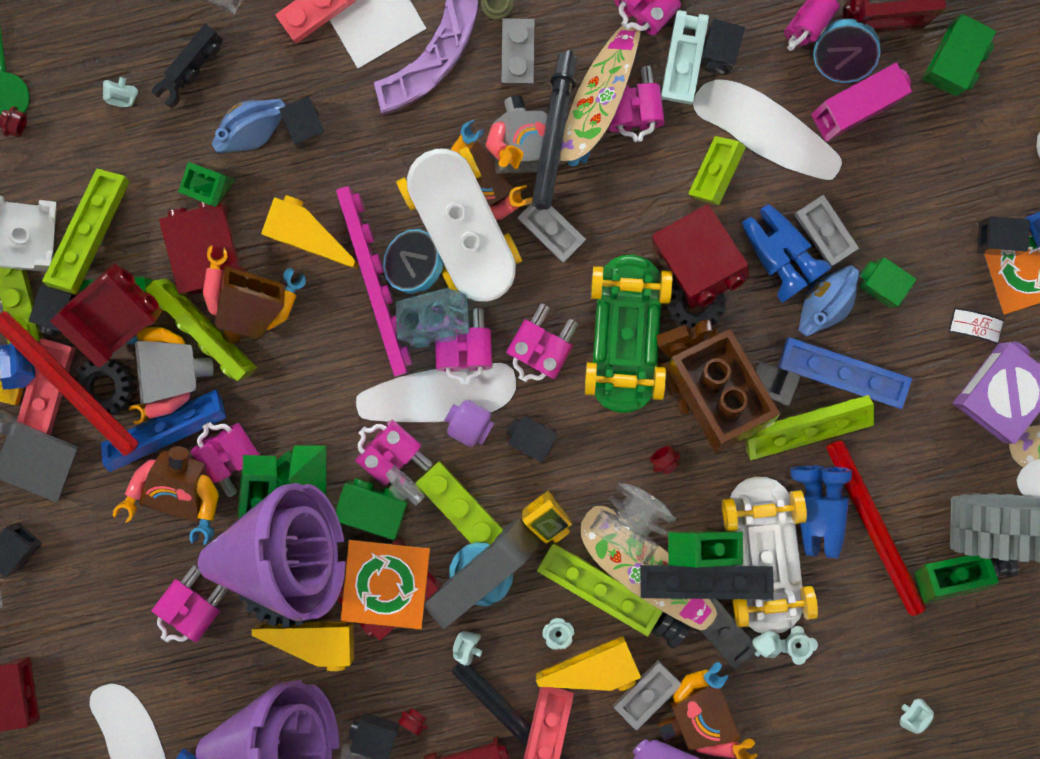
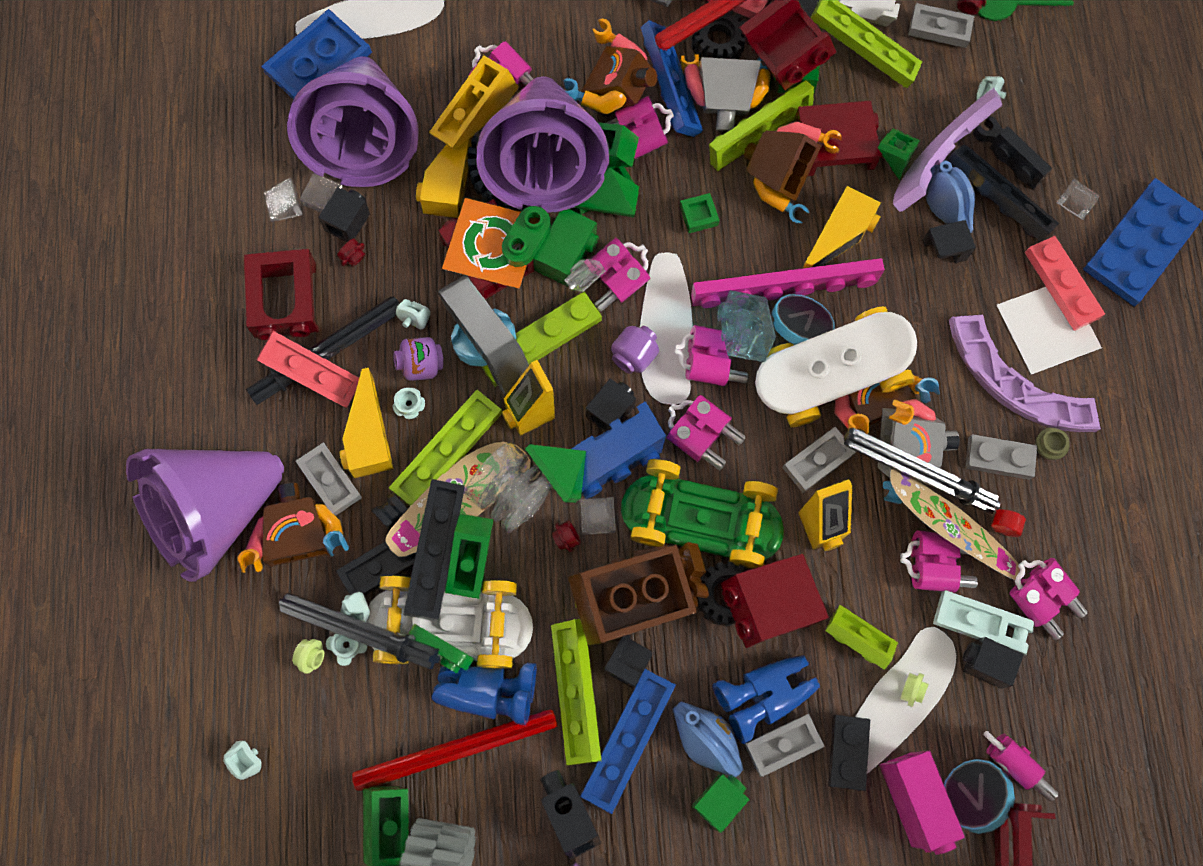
camera: 90 degrees right, 15 degrees down
none -> black axle [278,593,440,670]
none -> yellowish green plate [293,639,324,674]
none -> medium lavender head [394,337,443,381]
none -> green plate [408,624,474,673]
none -> yellow slope [429,56,519,150]
none -> green plate [502,206,550,267]
none -> green slope [525,444,586,503]
none -> black torso [540,770,602,860]
none -> blue wedge [571,401,666,499]
none -> clear plate [580,497,616,535]
none -> green plate [680,193,720,233]
none -> yellow slope [798,480,852,551]
none -> black plate [828,715,870,791]
none -> lavender tile [893,88,1002,212]
none -> yellowish green plate [900,673,929,707]
none -> light grey plate [908,3,974,48]
none -> black plate [947,144,1060,242]
none -> red piece [991,509,1026,537]

